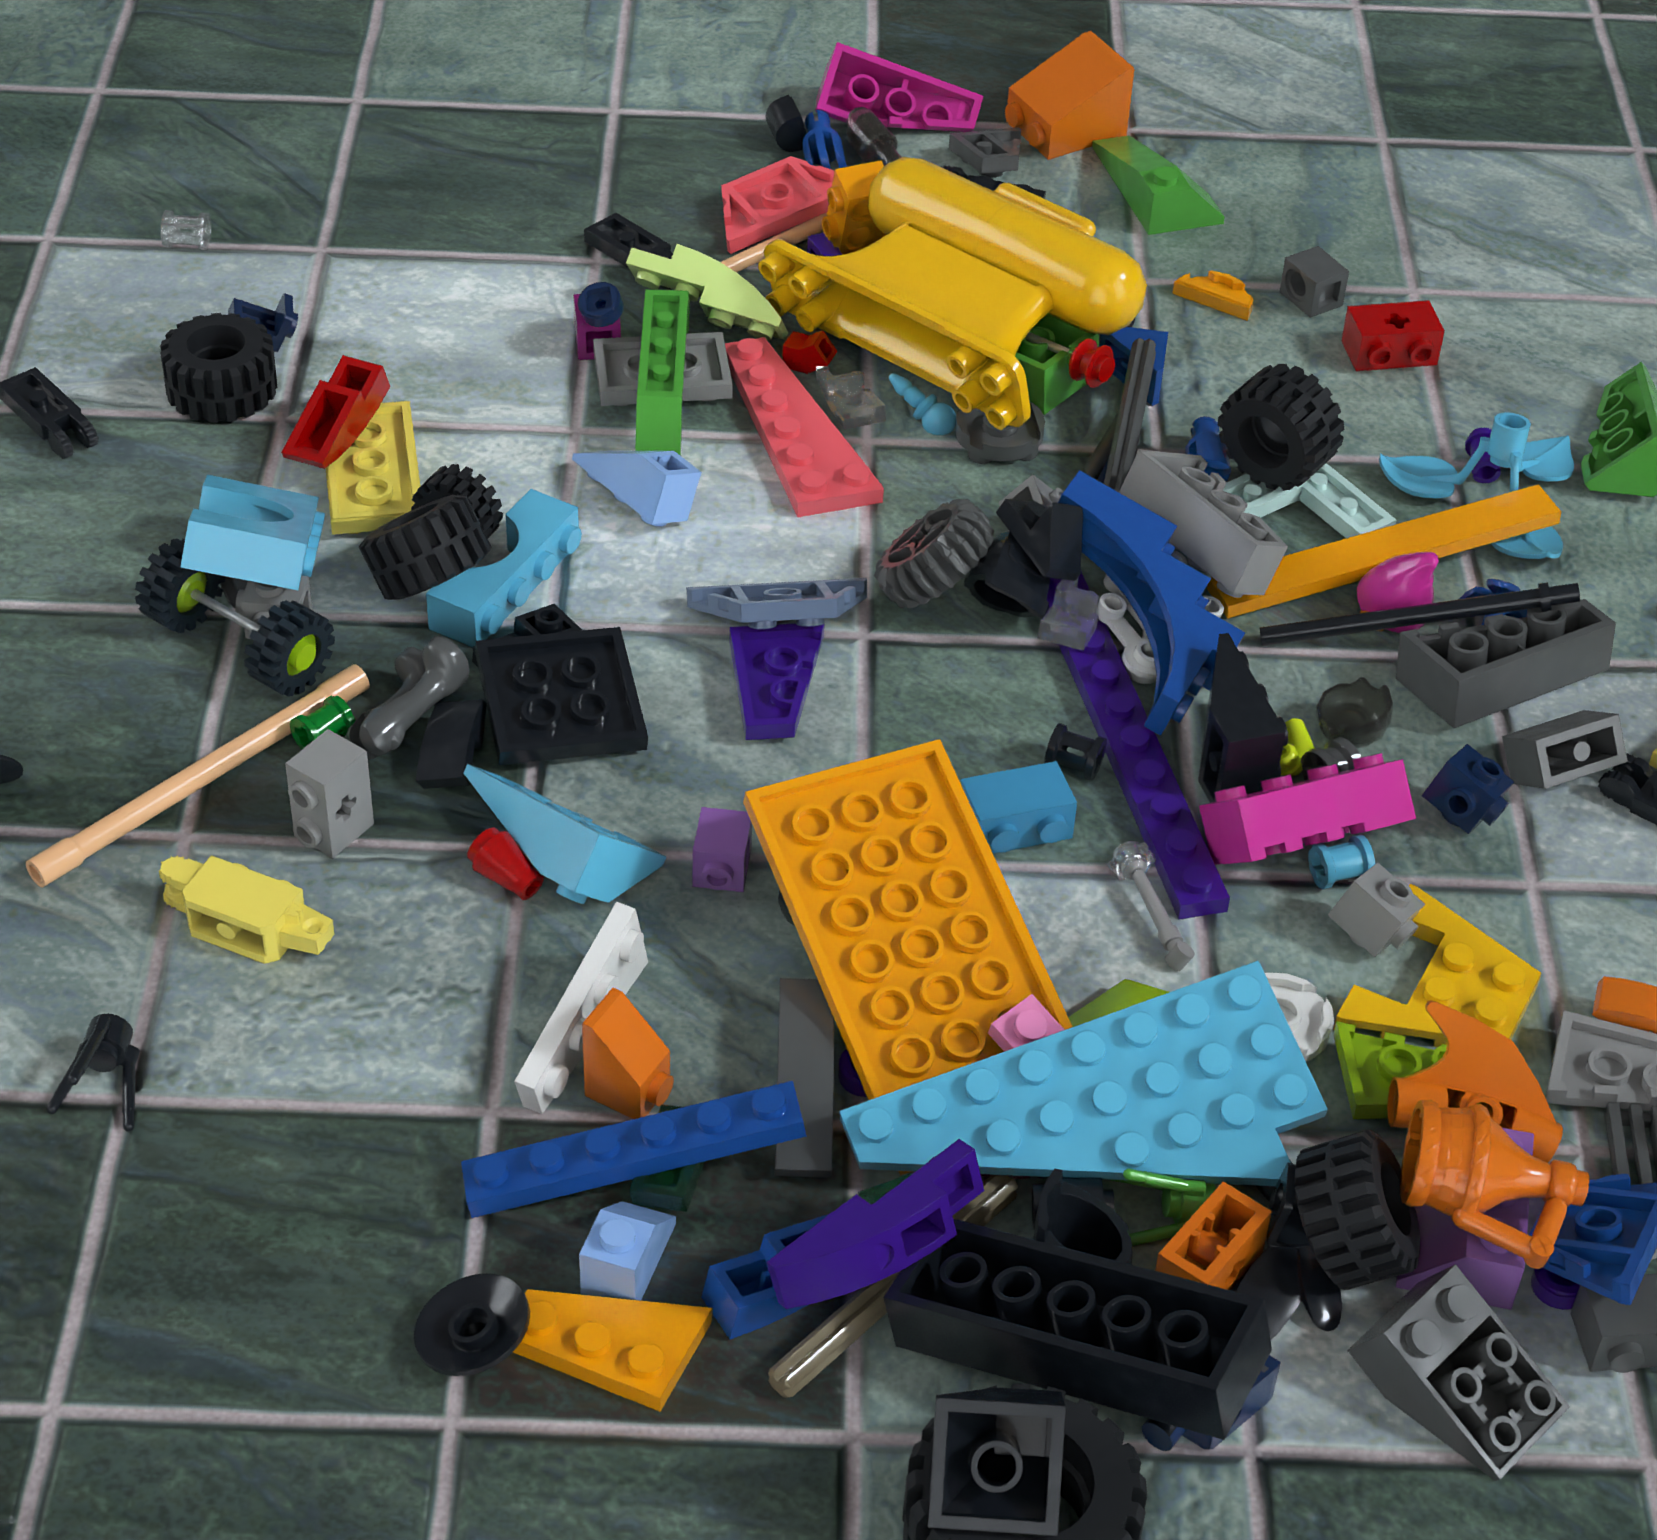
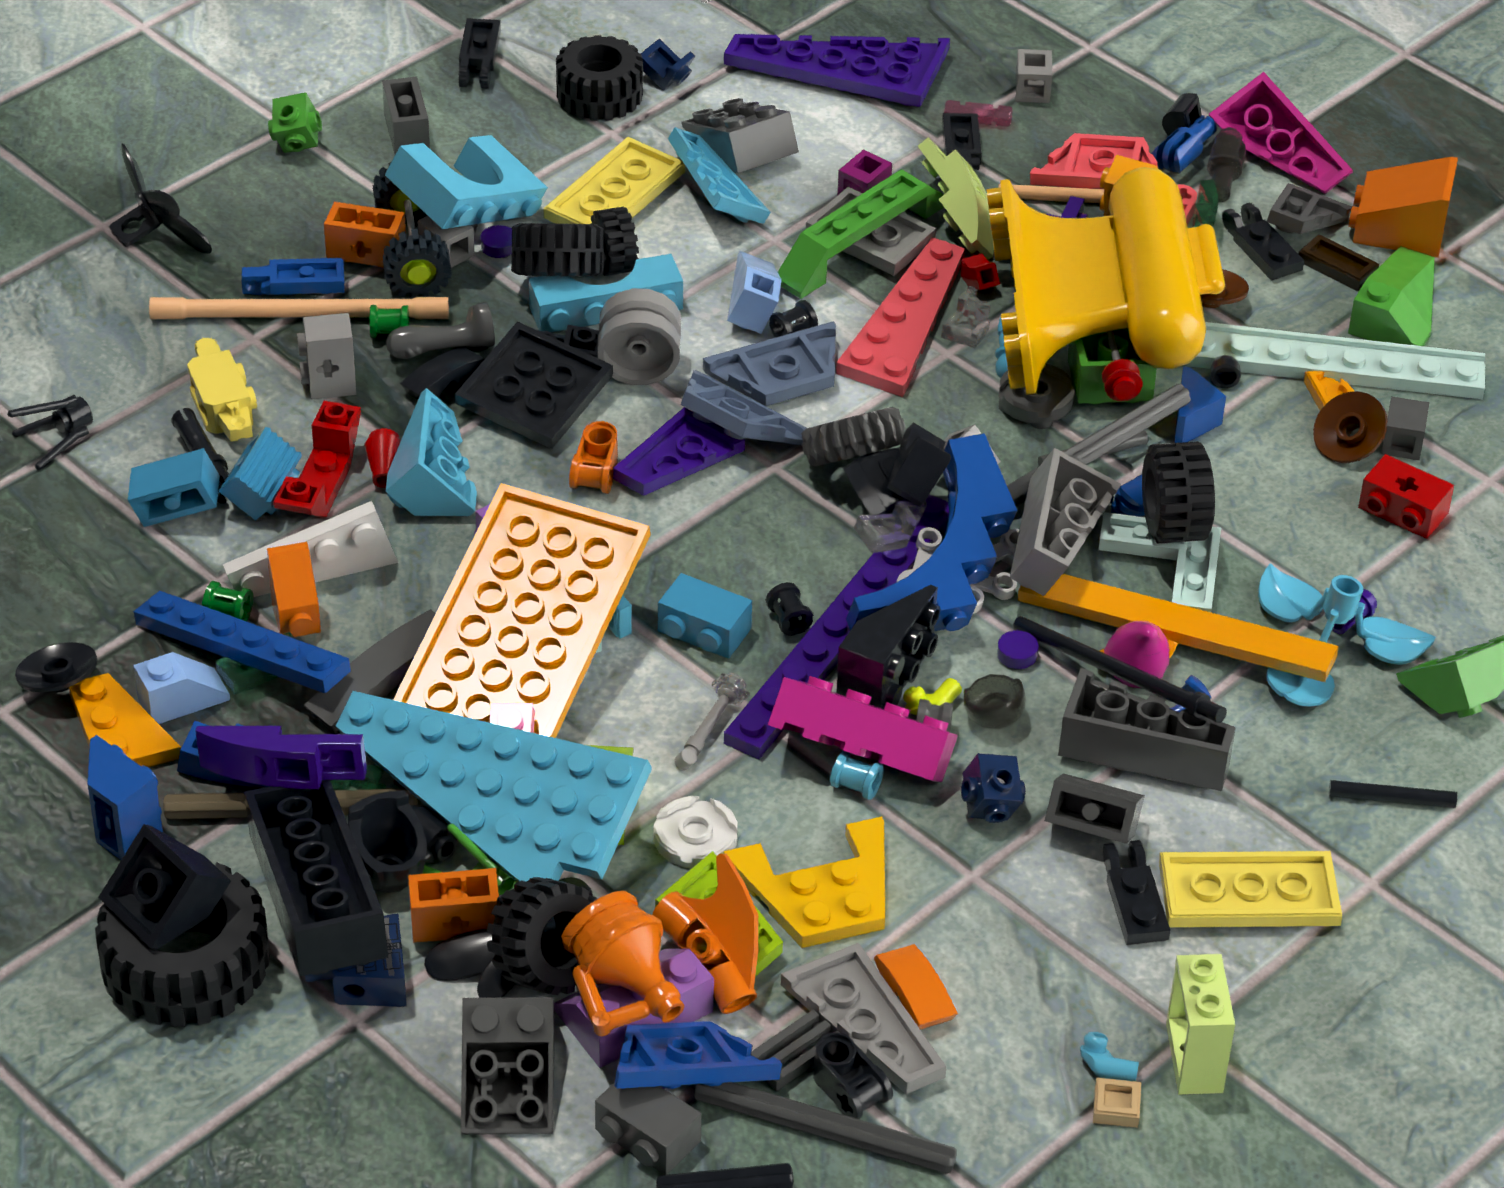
camera: 45 degrees right, 0 degrees up
red slope [281,355,390,469] -> none
dark blue tile [578,282,624,327] -> none
light grey brick [1328,862,1425,957] -> none
none -> blue slope [87,735,163,860]
none -> dark azure brick [128,448,220,527]
none -> black pin [171,408,229,503]
none -> green bush [202,581,254,622]
none -> dark azure brick [219,427,302,521]
none -> blue hinge [241,258,345,295]
none -> red slope [273,400,361,518]
none -> orange brick [324,202,406,268]
none -> dark grey brick [382,76,430,155]
none -> dark purple tile [480,225,512,258]
none -> orange piece [569,421,618,494]
none -> light grey wheel [598,288,681,385]
none -> medium azure wing [668,127,771,224]
none -> dark grey slope [681,98,799,173]
none -> sand blue wing [703,321,836,406]
none -> dark purple wing [724,34,950,107]
none -> black bush [769,300,818,338]
none -> clear pink axle [944,100,1013,127]
none -> dark purple tile [997,630,1039,669]
none -> light grey brick [1015,49,1052,103]
none -> light aqua plate [1183,322,1485,400]
none -> dark brown tile [1298,234,1379,291]
none -> reddish brown dish [1313,391,1388,463]

